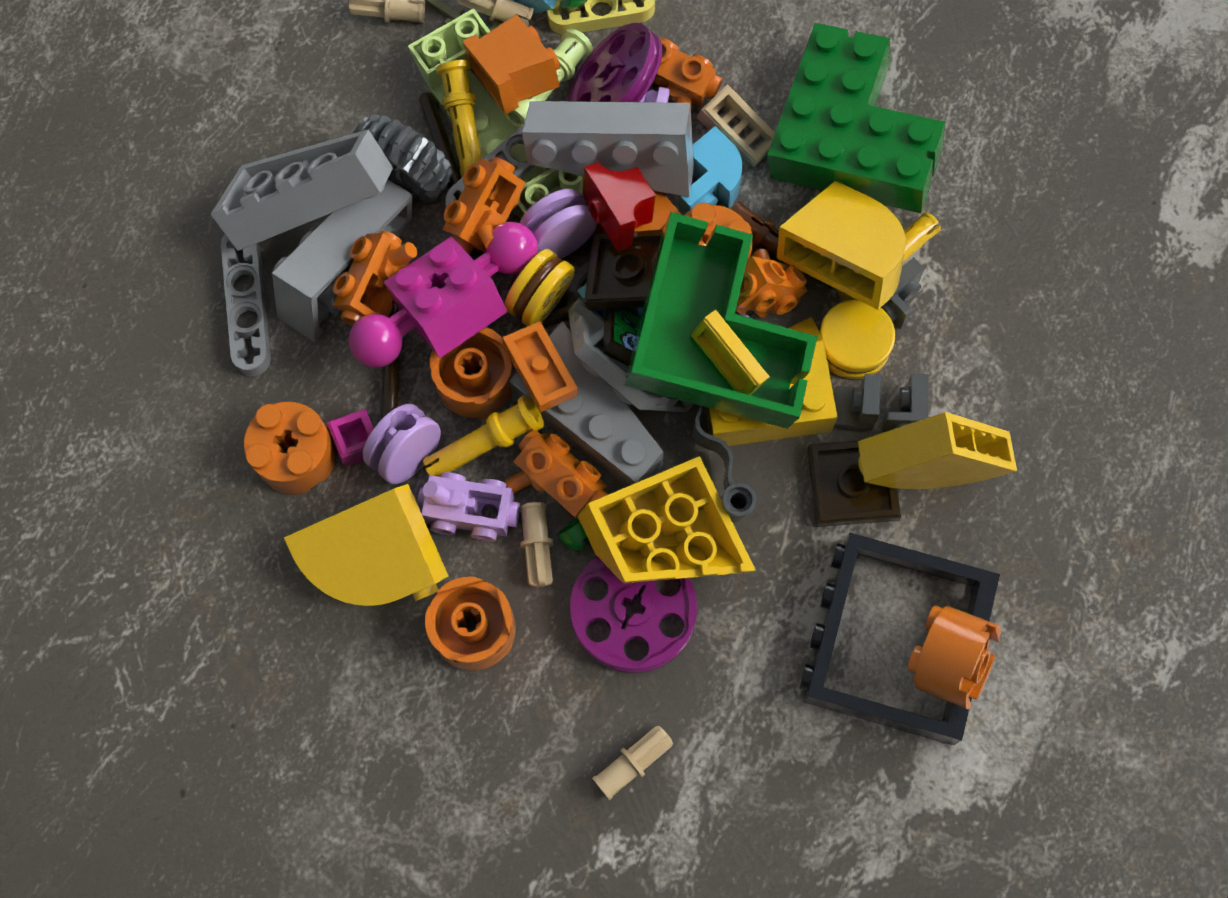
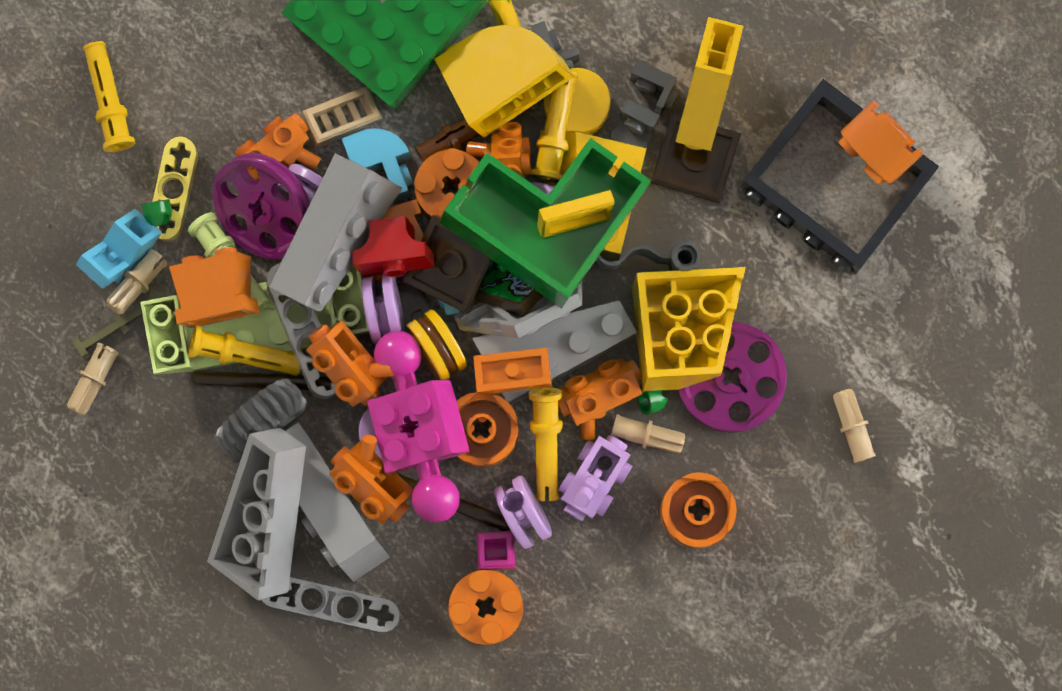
camera: 70 degrees left, 10 degrees up
yellow brick [284,484,449,606] -> none
none -> yellow pin [530,71,578,182]

